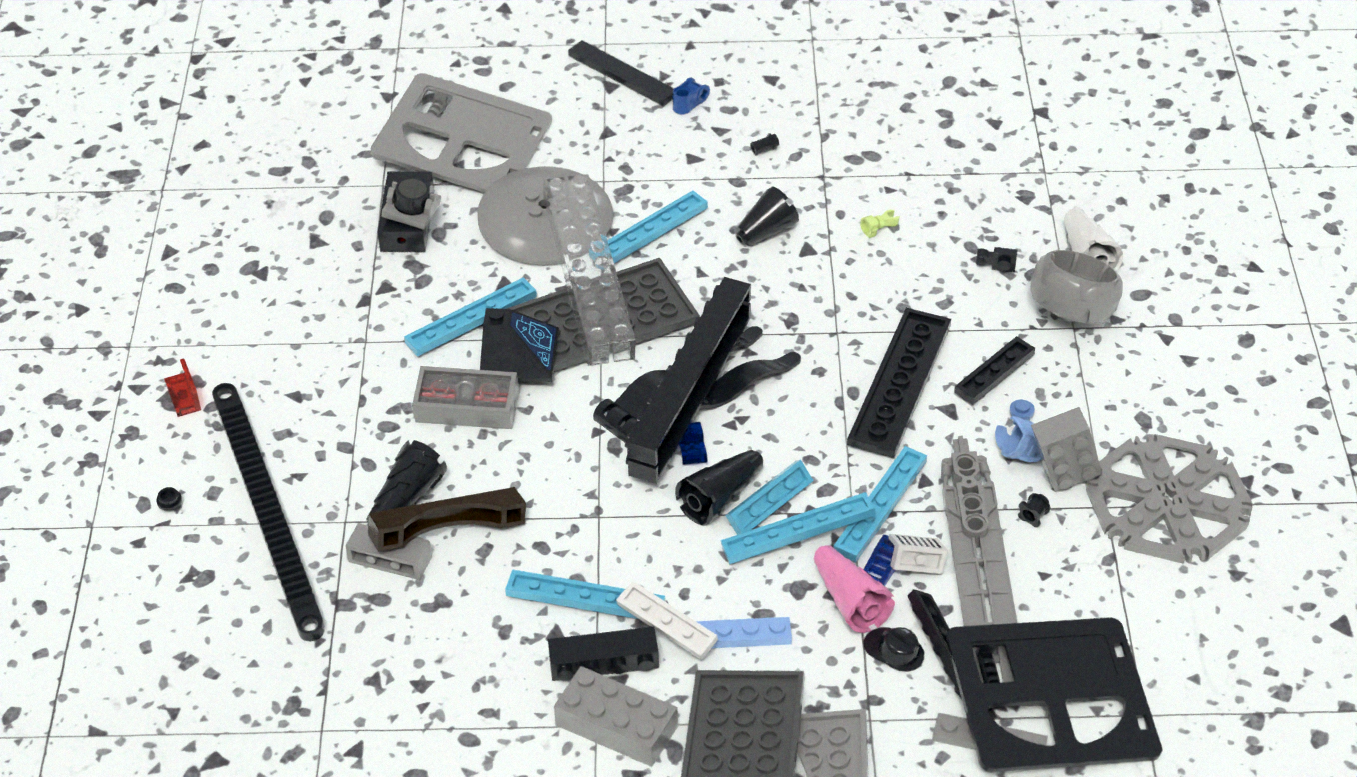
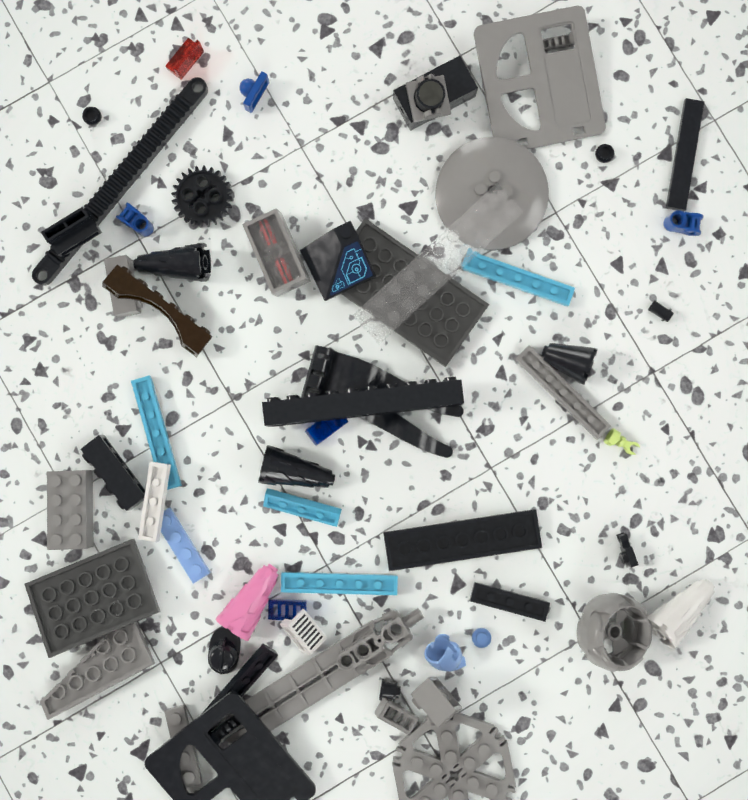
camera: 60 degrees right, 40 degrees up
medium azure plate [404,277,537,357] -> none
medium azure plate [720,492,876,564] -> none
none -> black piece [41,206,102,258]
none -> blue piece [116,202,154,237]
none -> black gear [171,165,234,228]
none -> blue tile [239,71,270,113]
none -> light grey slope [374,698,419,735]
none -> light grey plate [515,345,611,440]
none -> black plate [595,144,615,163]

